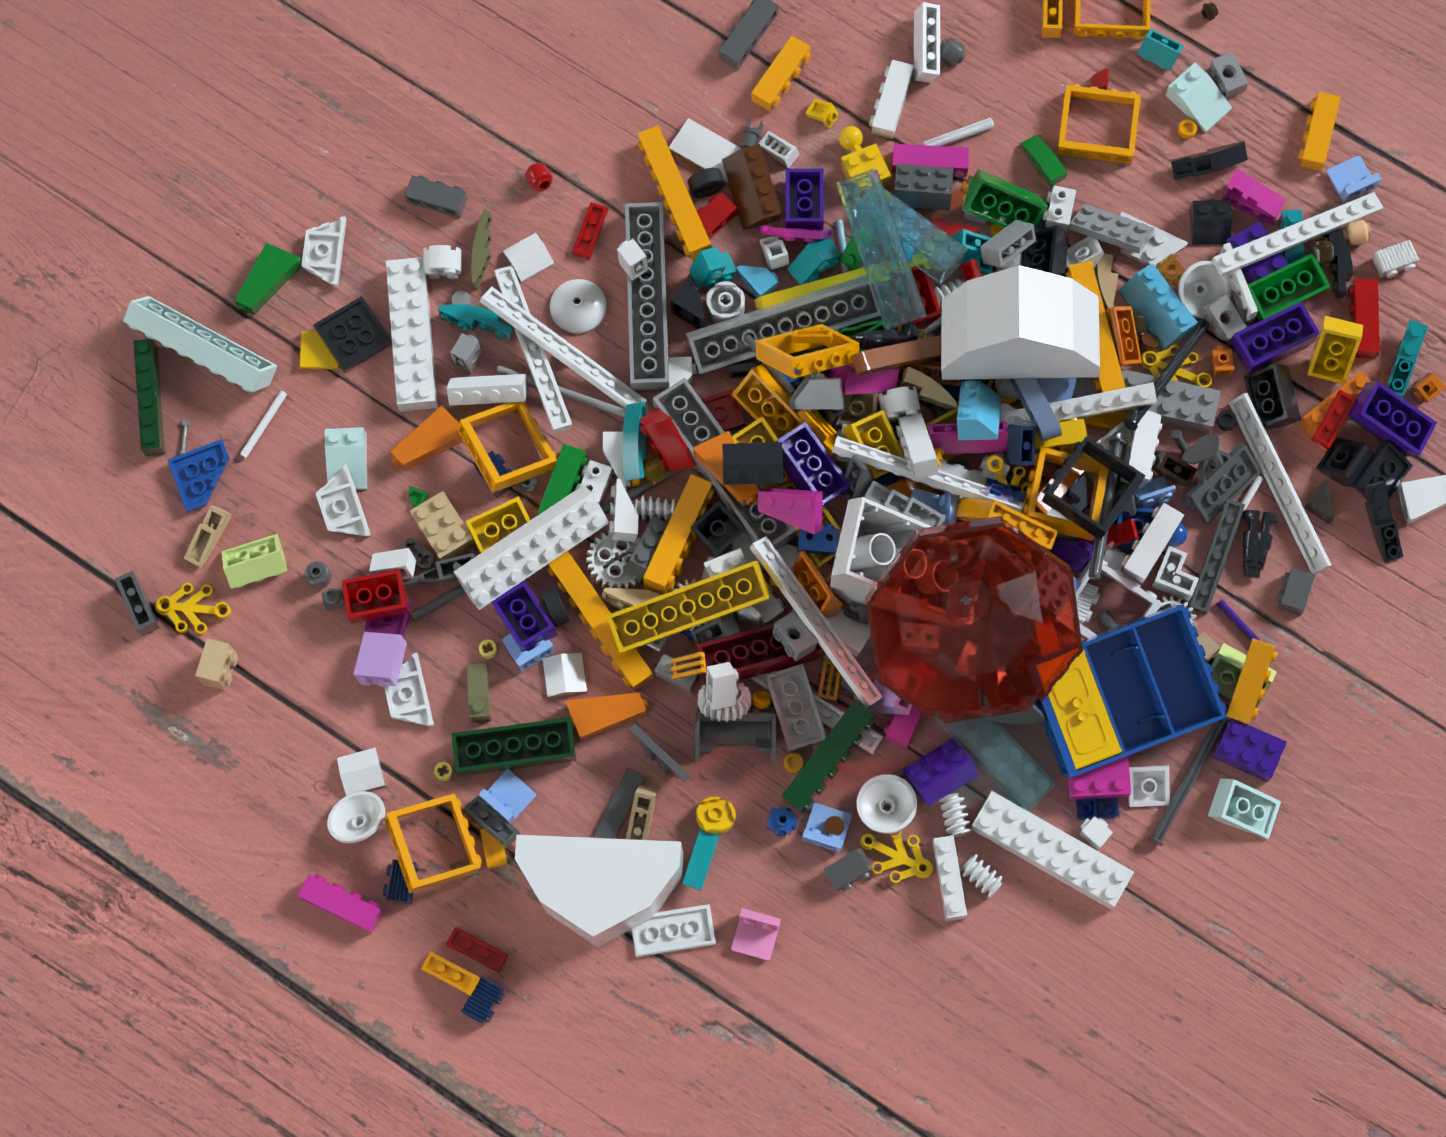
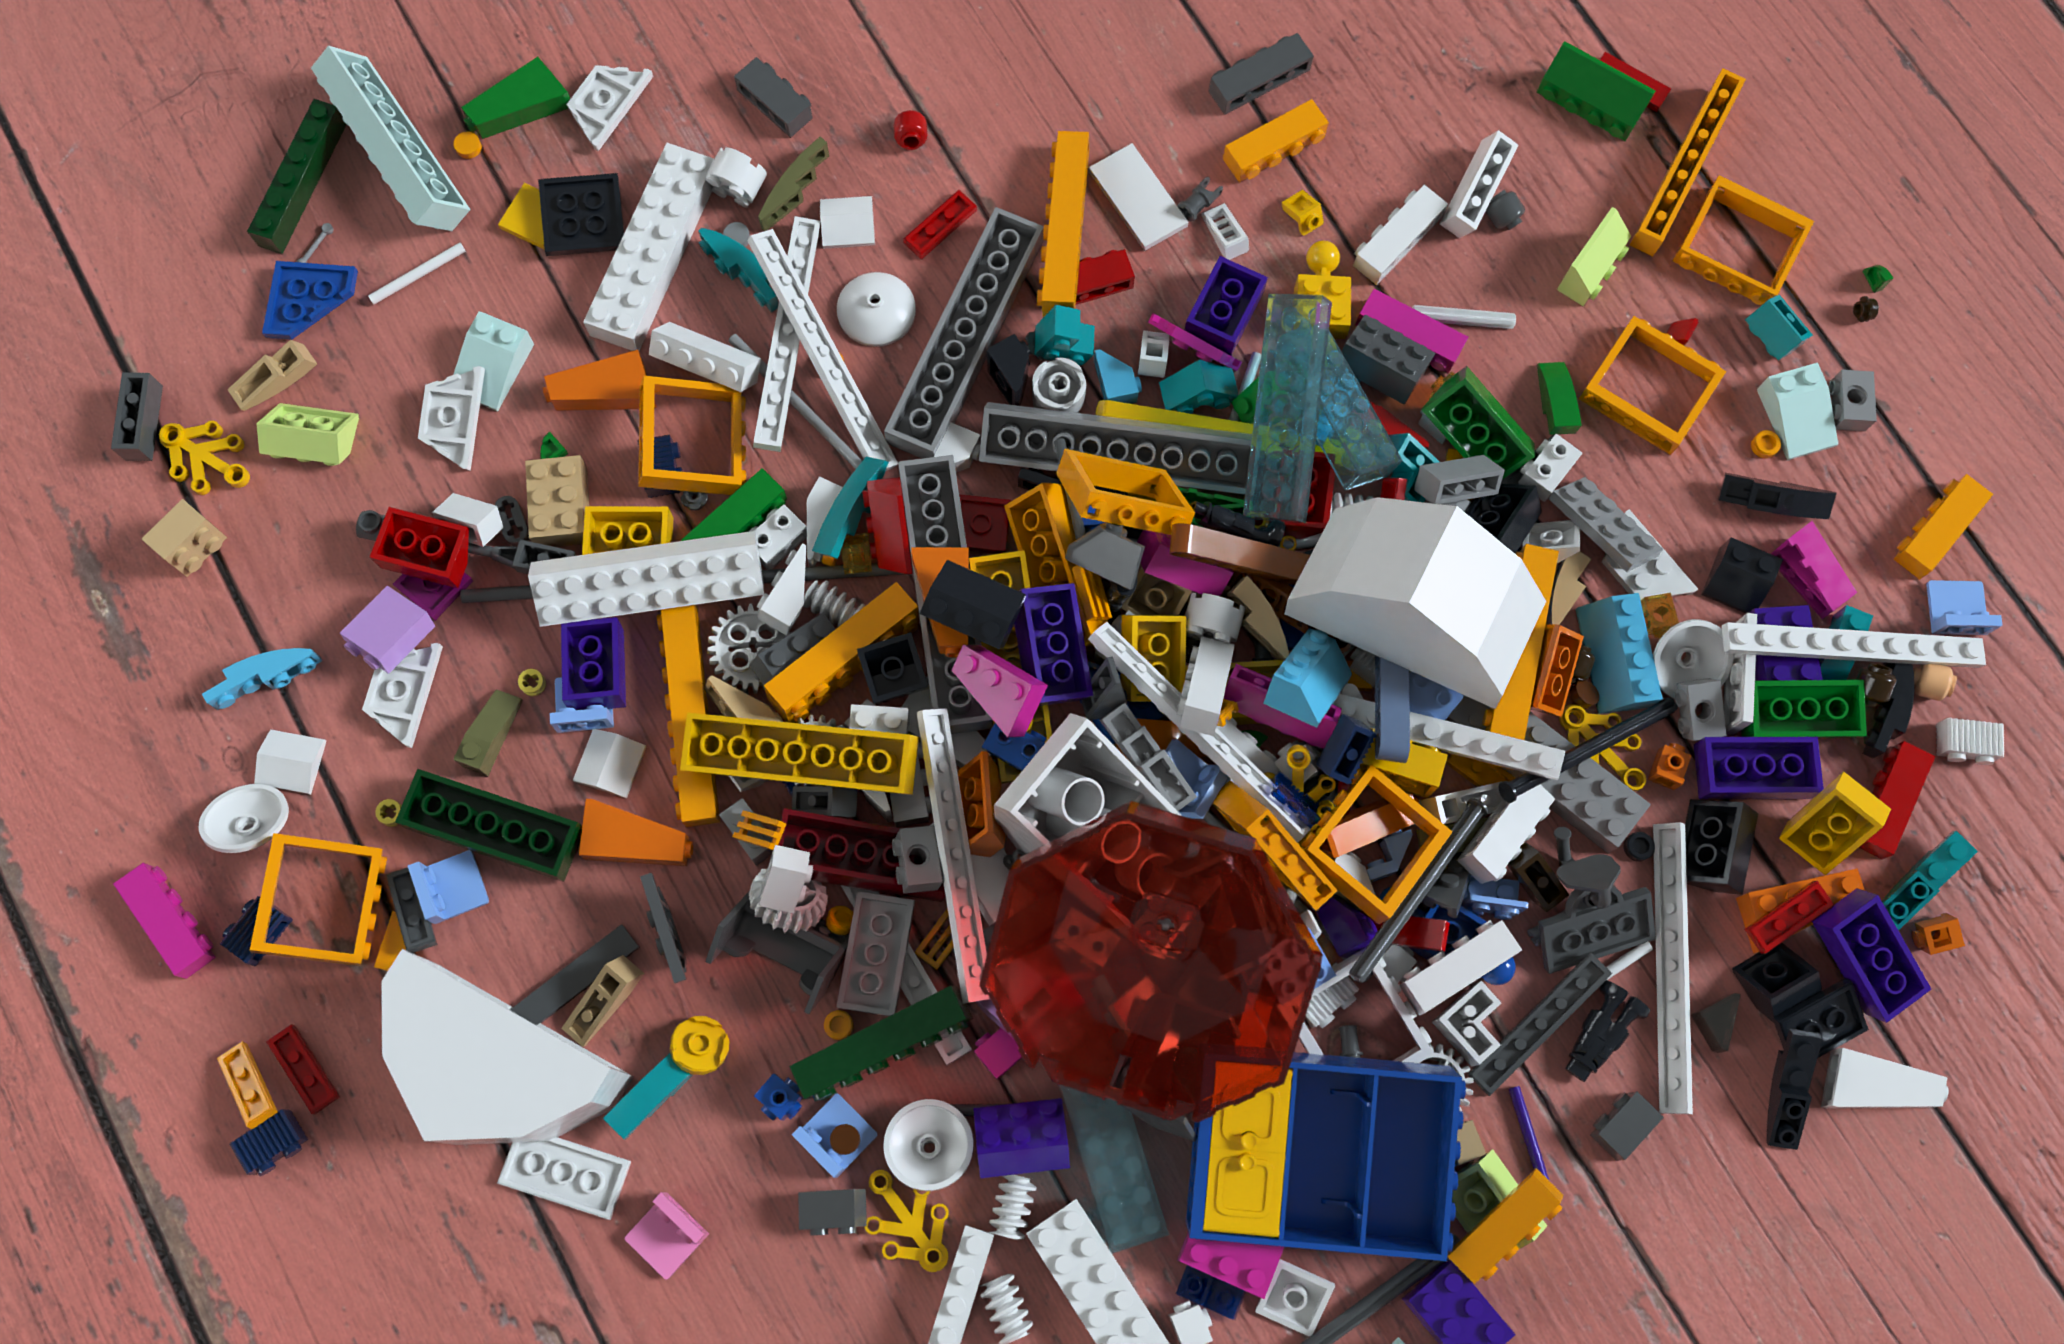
camera: 20 degrees right, 0 degrees up
dark grey head [305,561,332,589] -> none
light grey brick [450,333,482,374] -> none
black tyre [540,587,570,627] -> none
white brick [617,239,648,281] -> none
black tyre [687,167,725,198] -> none
reddish brown slope [722,144,782,230] -> none
light orange tile [792,330,833,343] -> none
black window [1041,436,1146,541] -> none
none -> medium azure slope [202,648,323,710]
none -> light orange tile [453,131,482,159]
none -> yellowish green slope [1557,207,1631,306]

